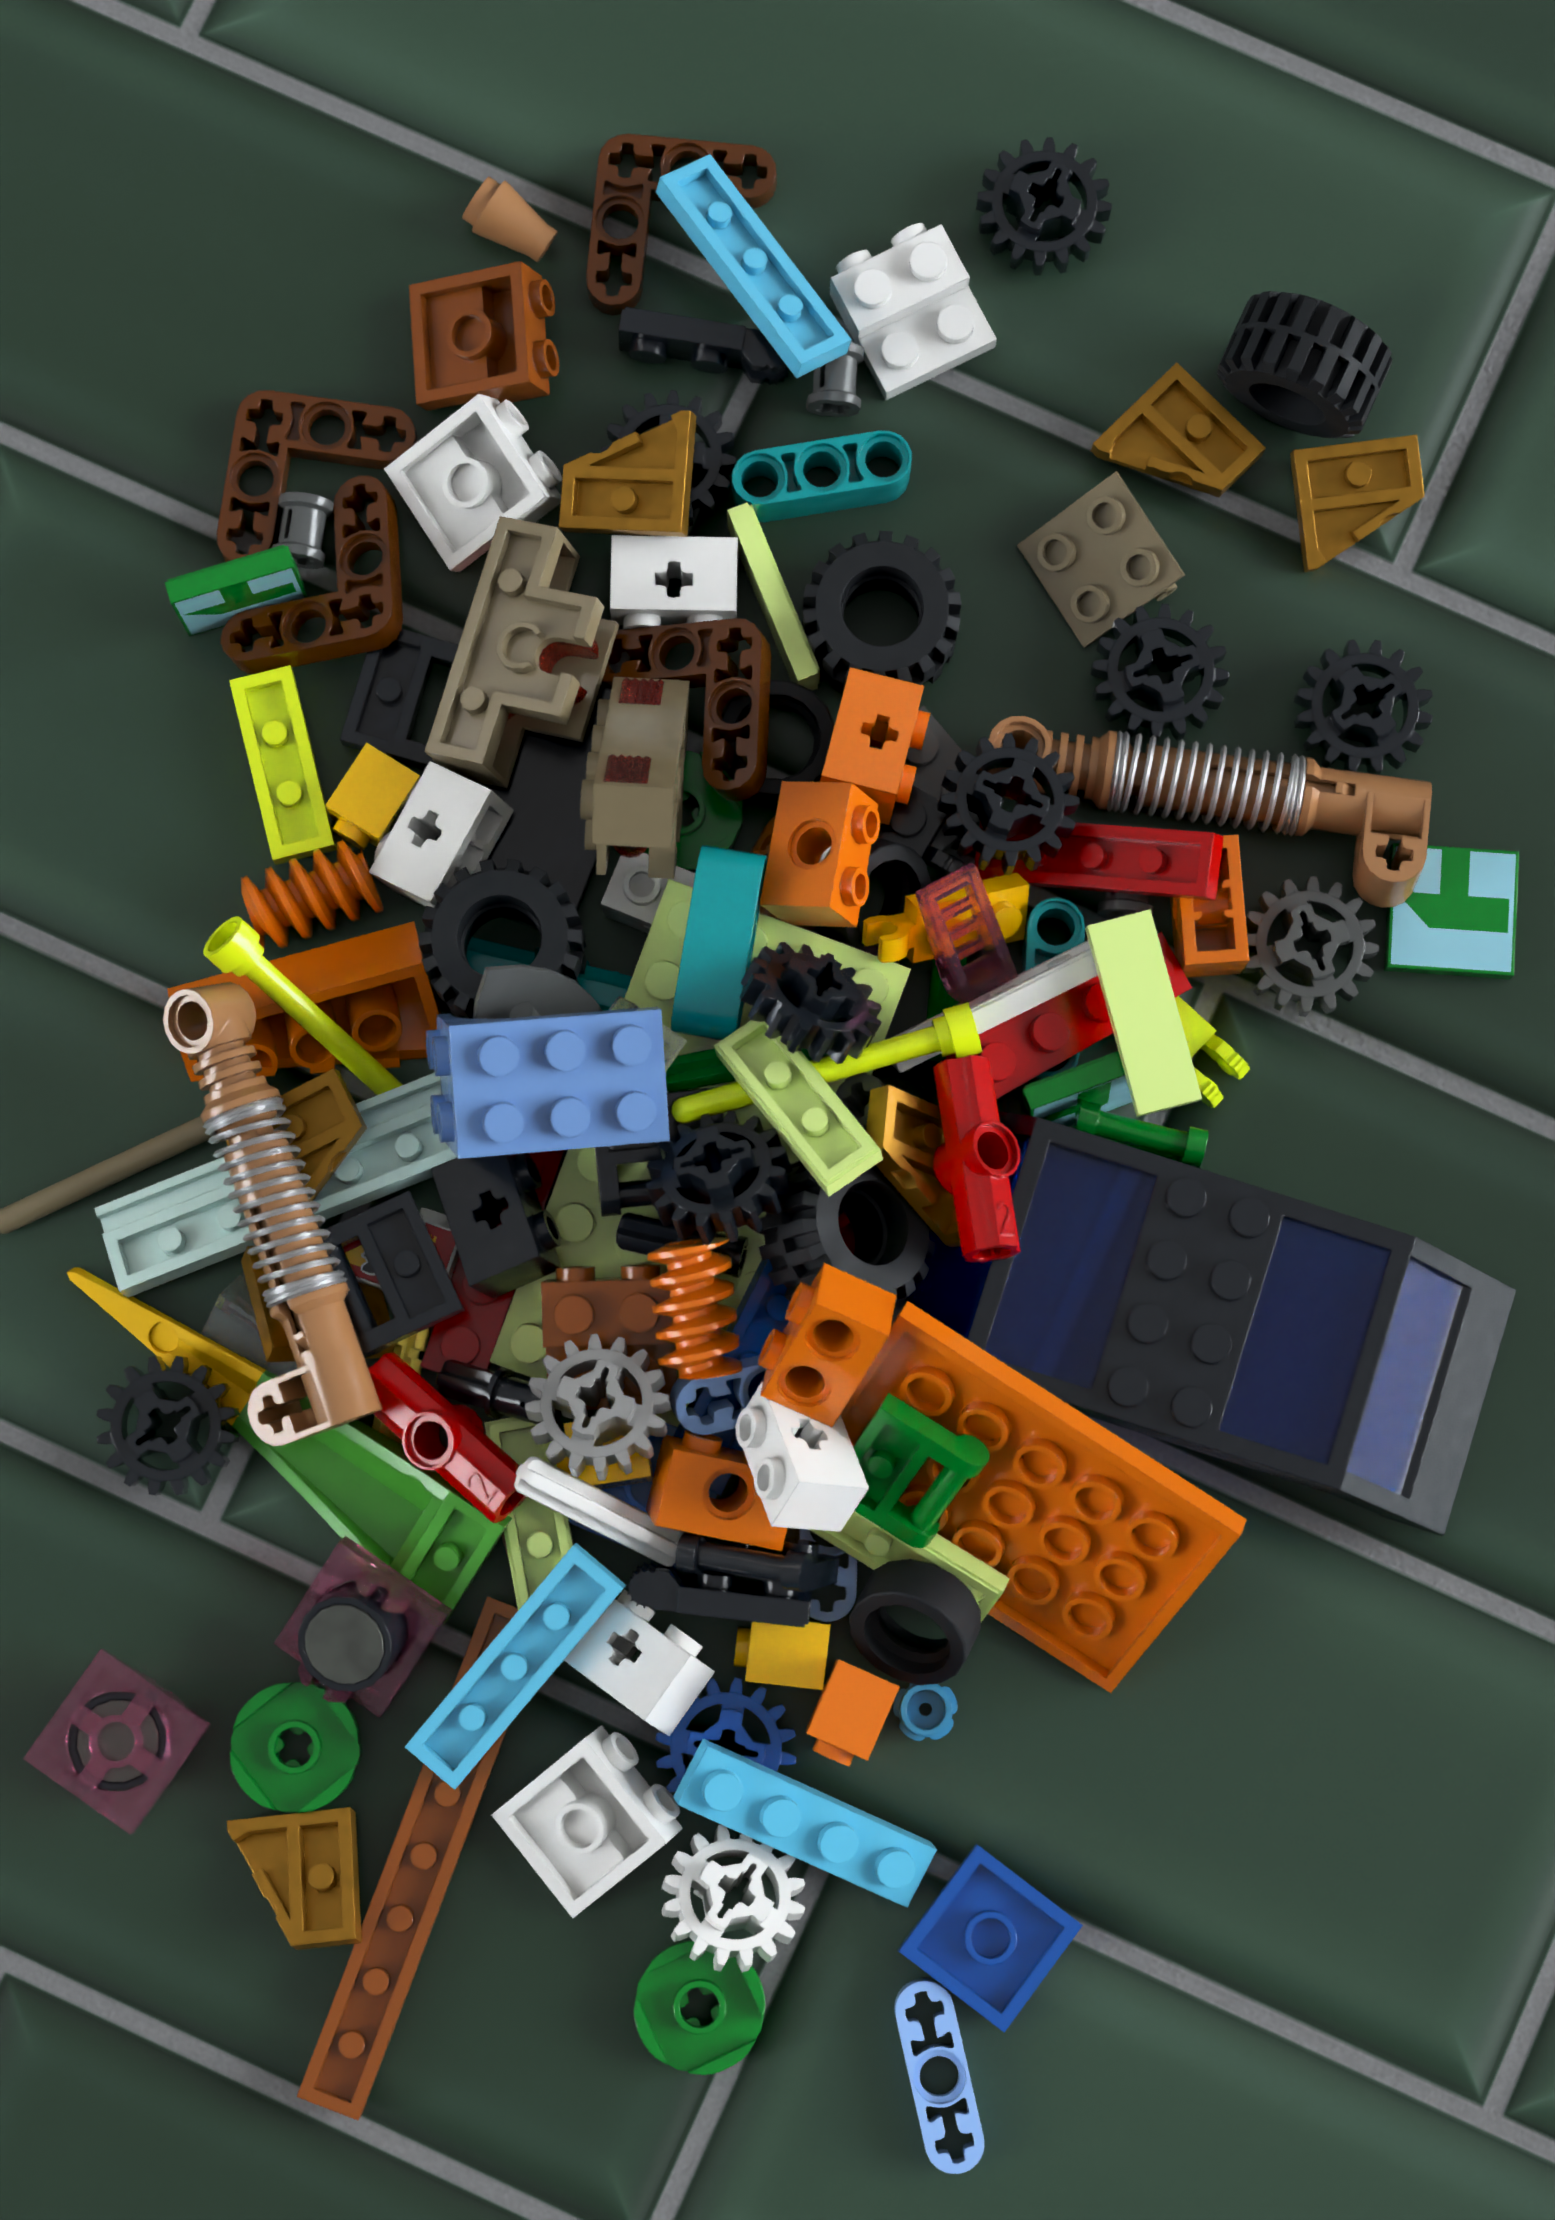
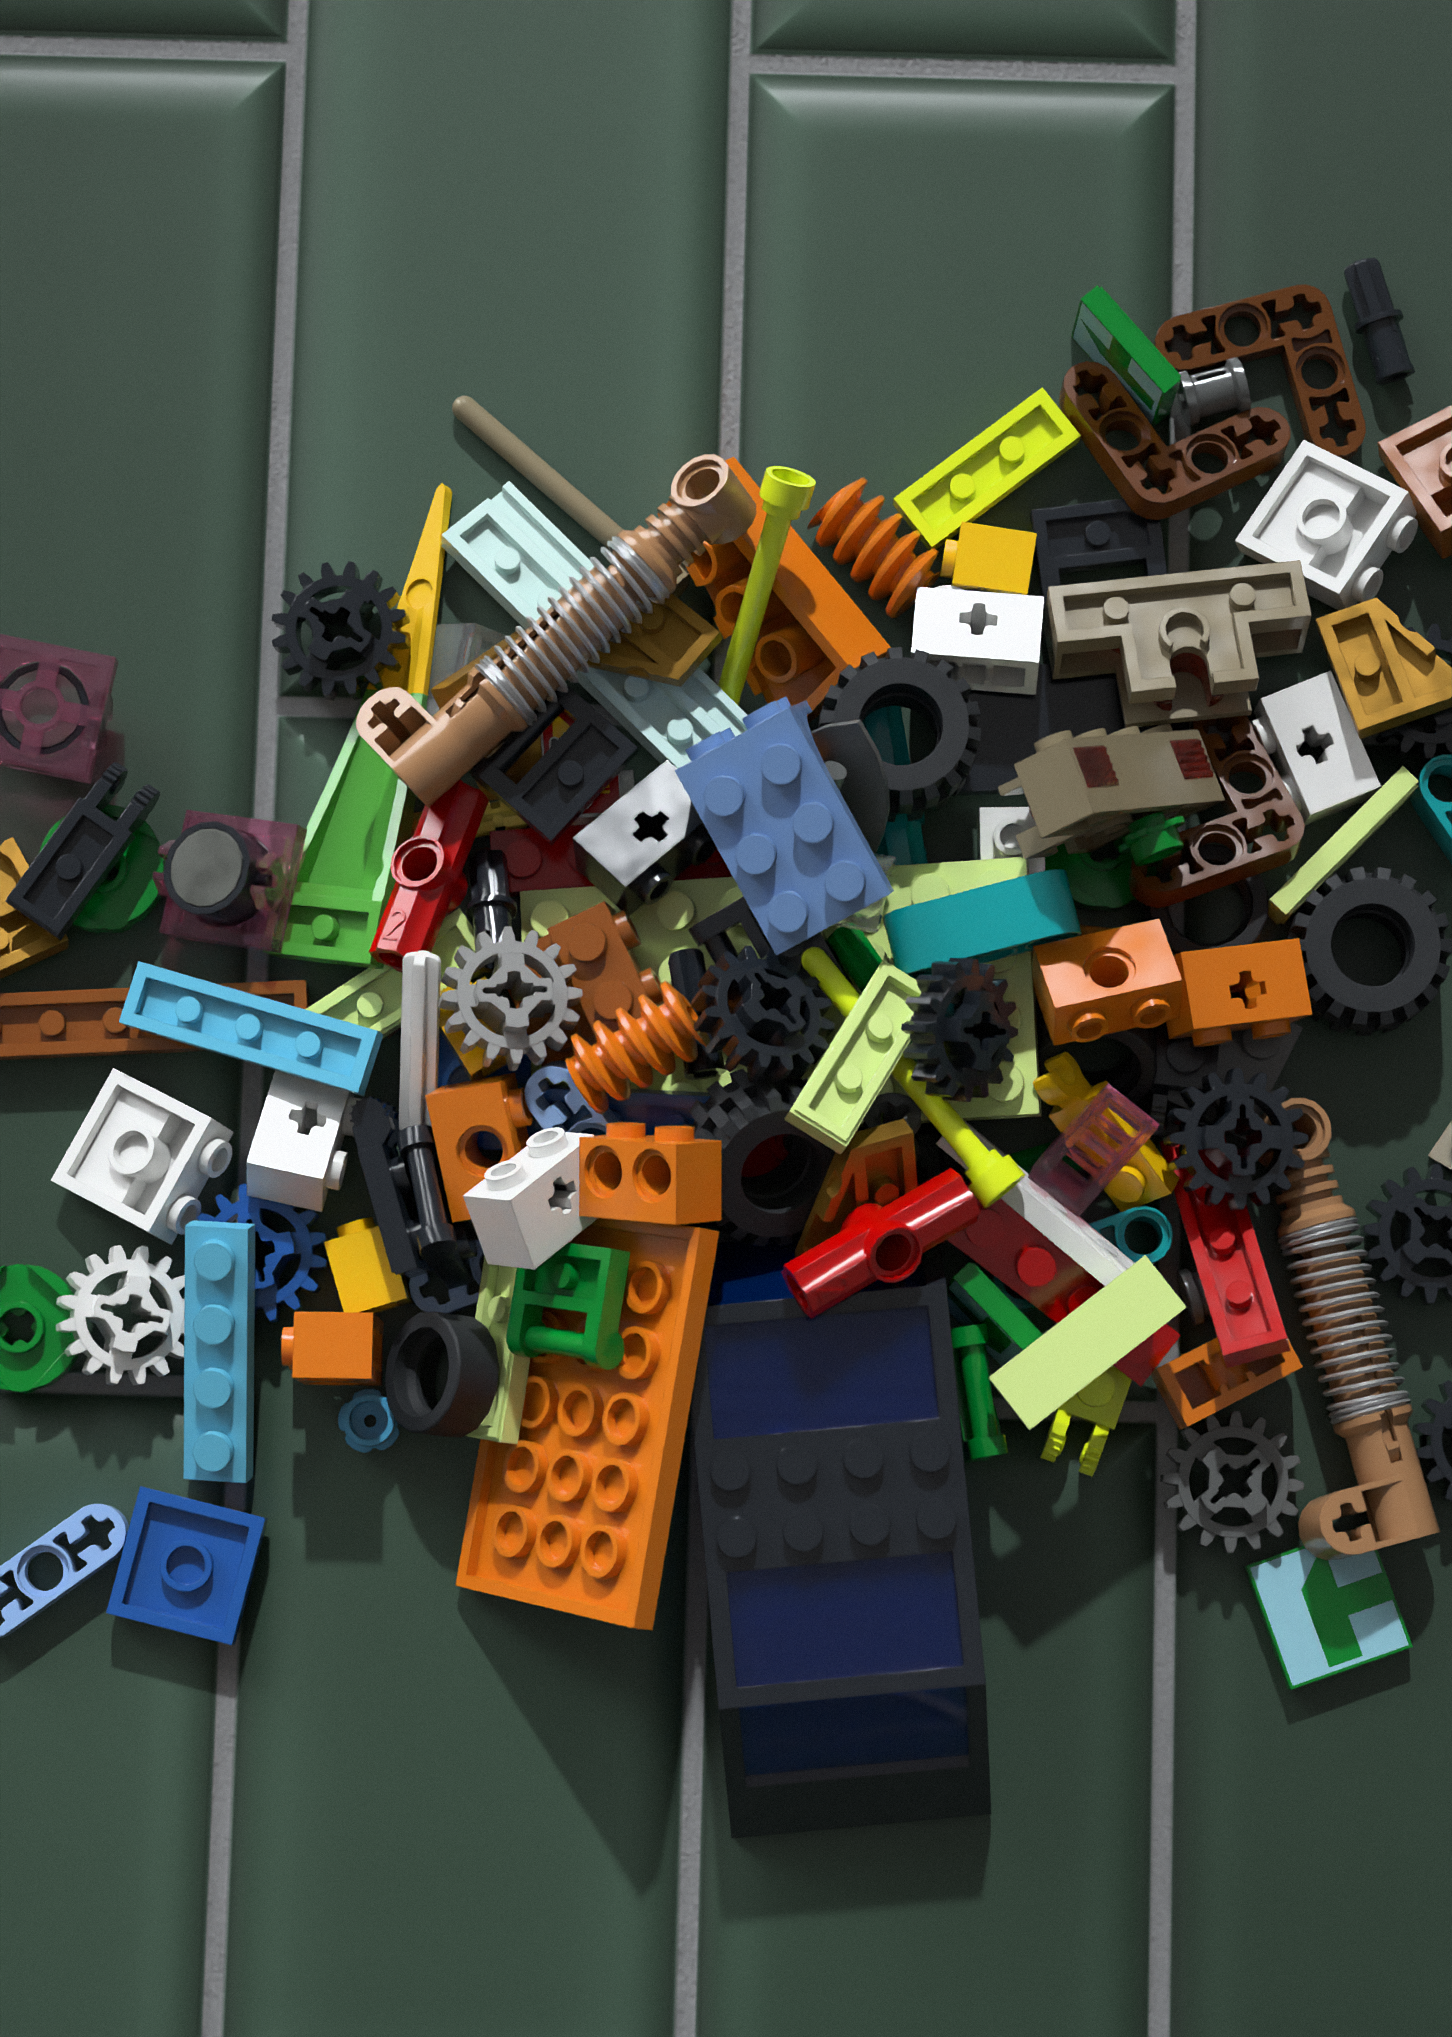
camera: 70 degrees right, 0 degrees up
none -> black hinge [5,762,161,941]
none -> green plate [1117,812,1186,866]
none -> black axle [1344,258,1415,385]

